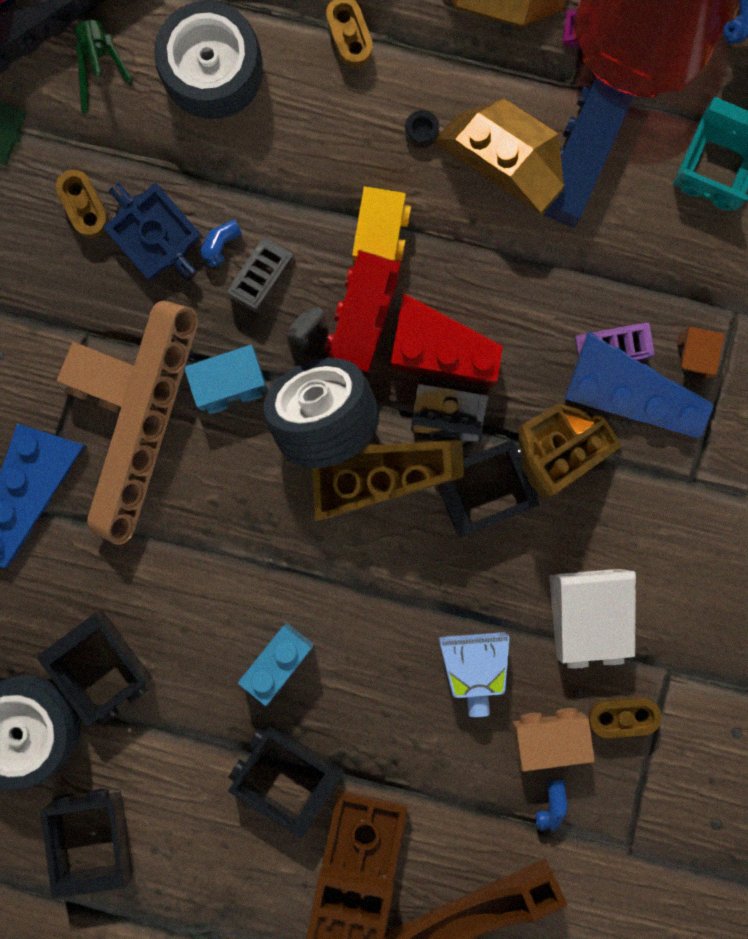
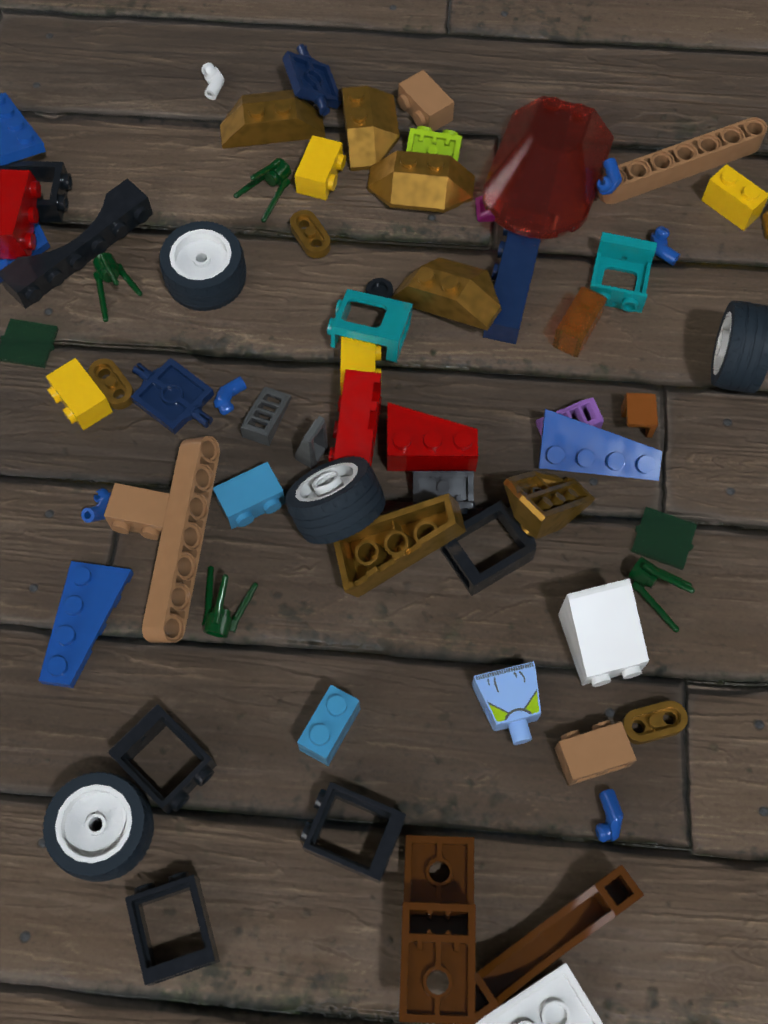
camera: 10 degrees left, 20 degrees down
none -> yellow brick [46,358,113,431]
none -> blue arm [81,488,111,523]
none -> dark green plant [202,566,258,638]
none -> teal window [327,289,413,363]
none -> clear orange brick [553,287,607,357]
none -> dark green plant [628,557,695,633]
none -> clear green piece [631,507,697,570]

